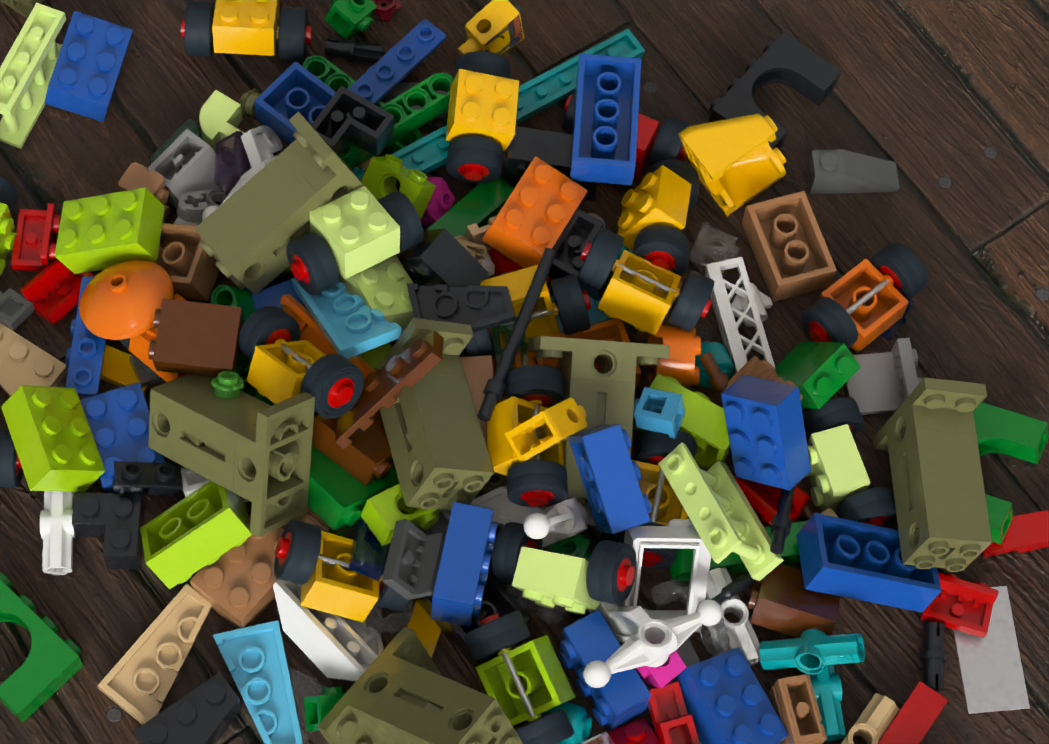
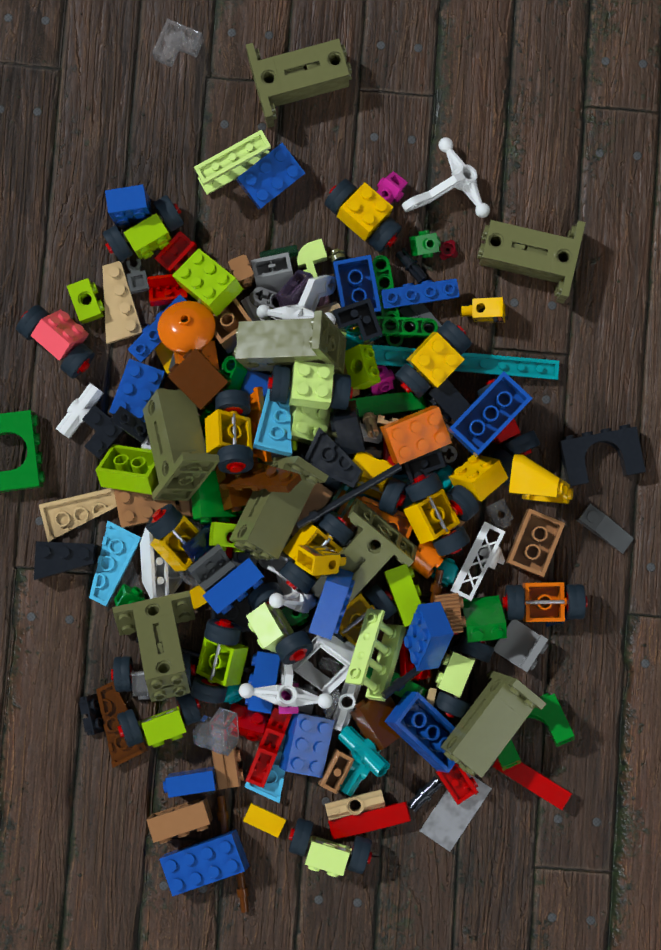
camera: 50 degrees right, 20 degrees up
lime brick [1,385,106,492] -> none
bright green plate [211,371,244,399] -> none
dark azure brick [633,387,685,439] -> none
black piece [710,571,757,604] -> none

